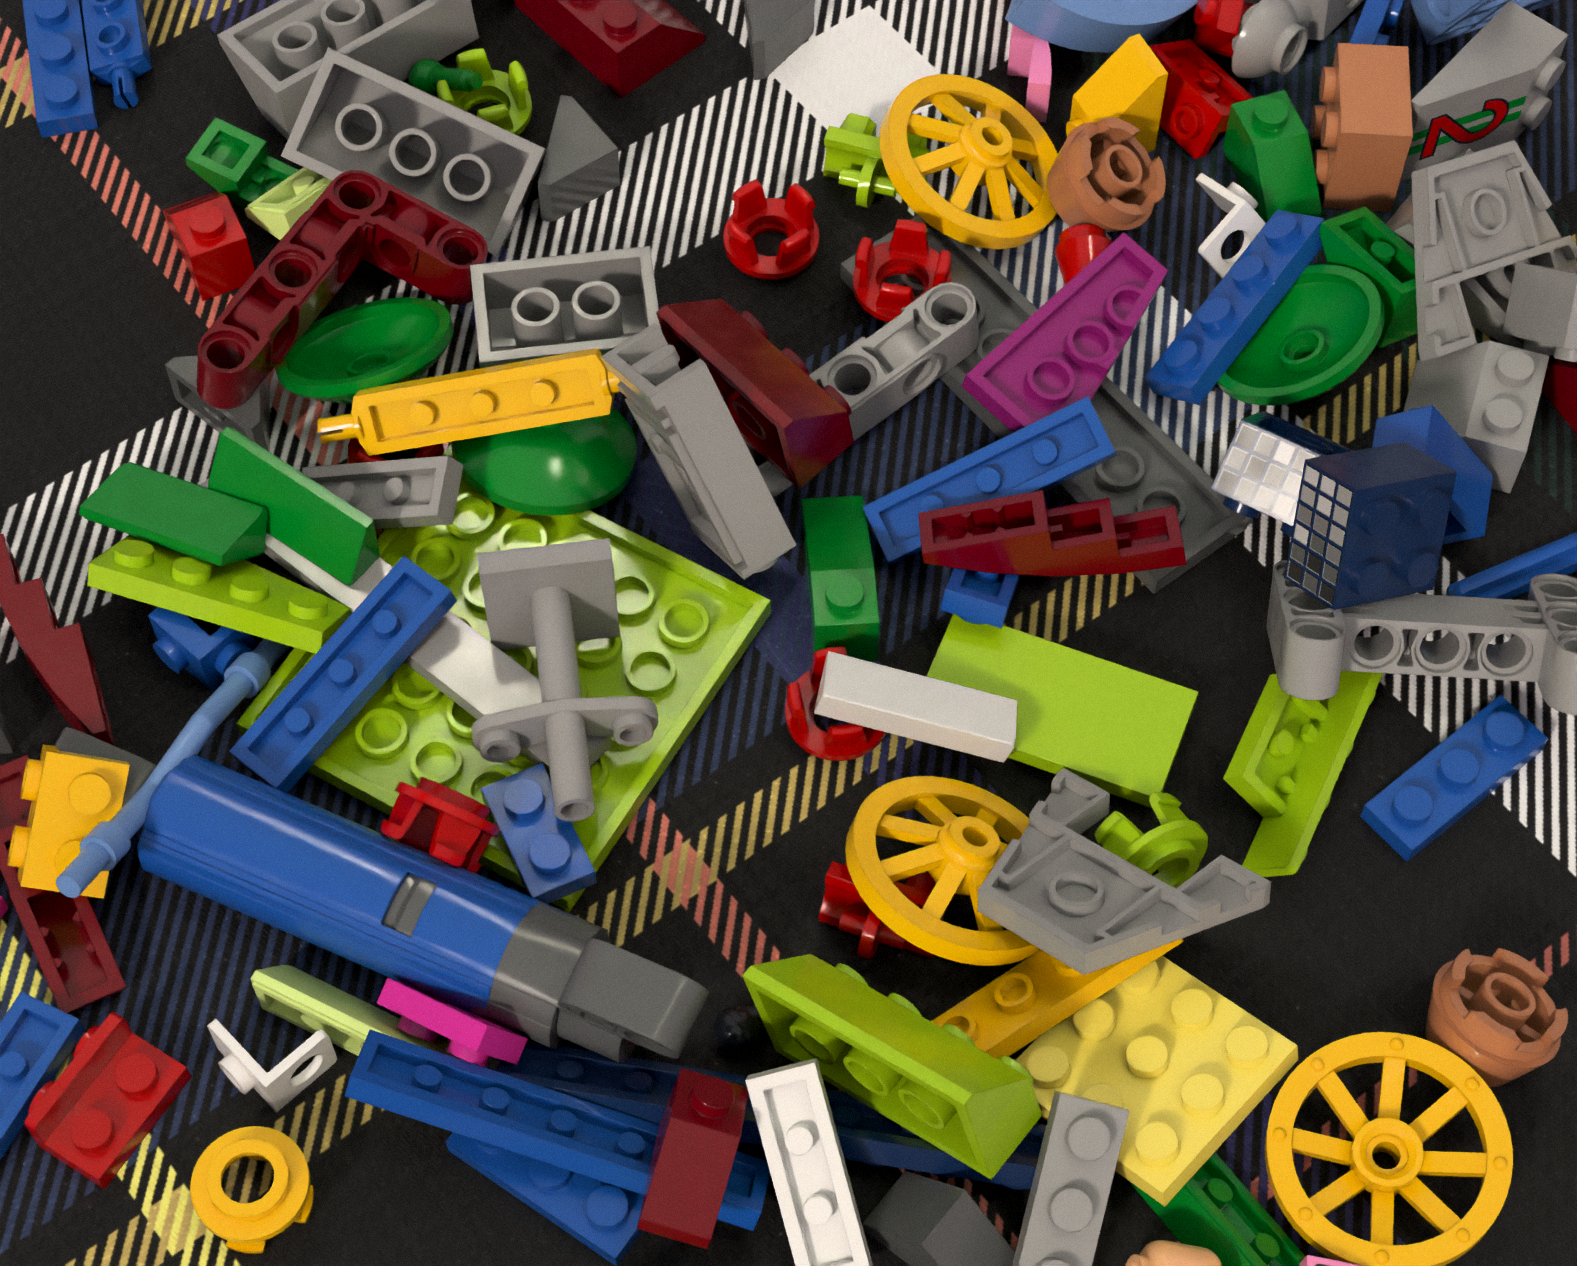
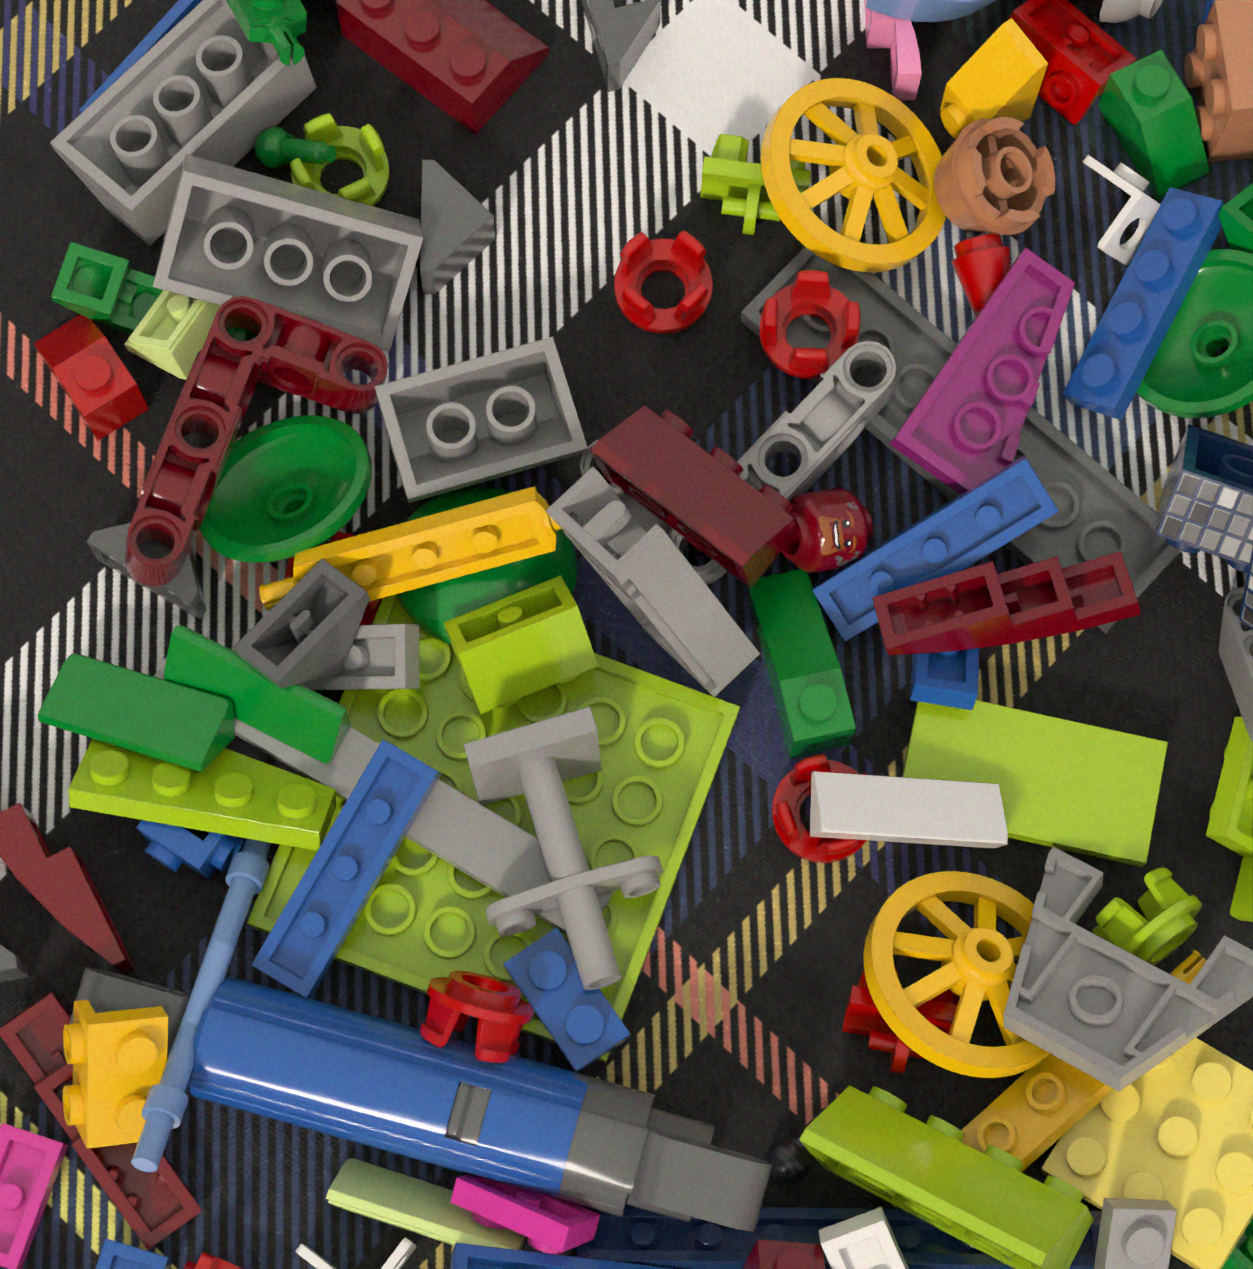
camera: 10 degrees left, 15 degrees up
none -> dark grey slope [233,559,370,689]
none -> lime brick [443,575,598,714]
none -> dark red head [781,488,873,573]

